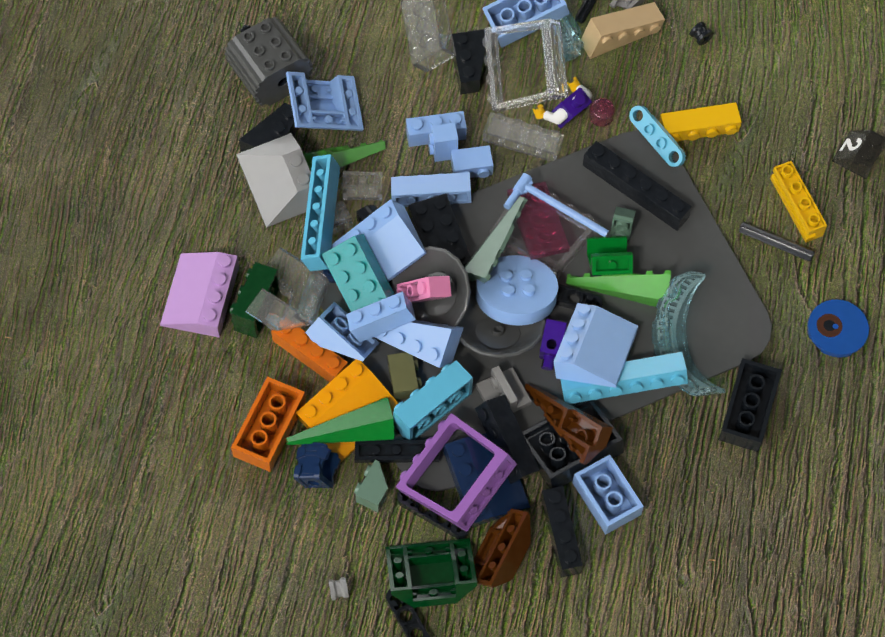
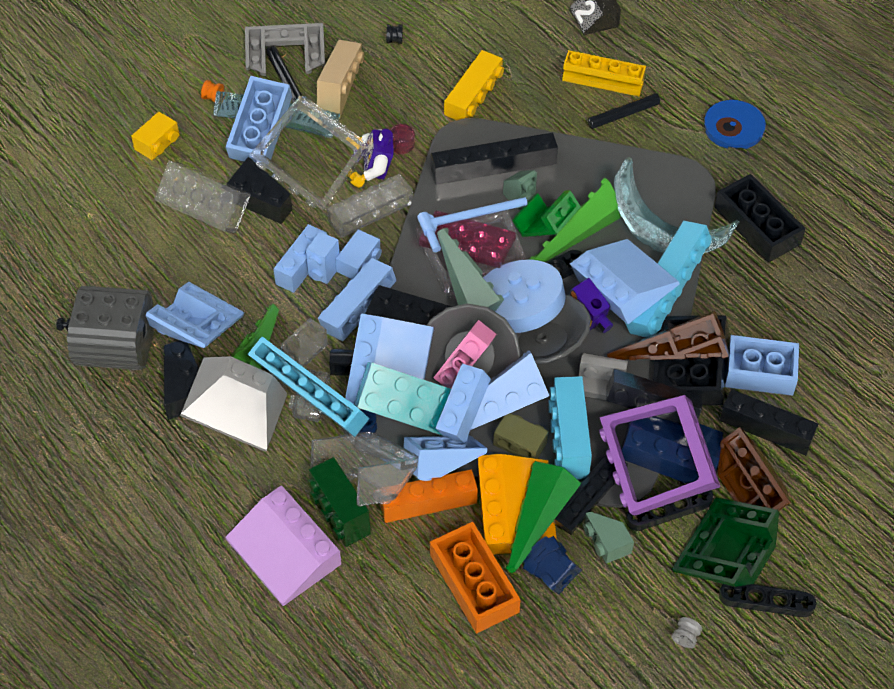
camera: 50 degrees left, 10 degrees down
medium azure plate [629,106,686,167] -> none

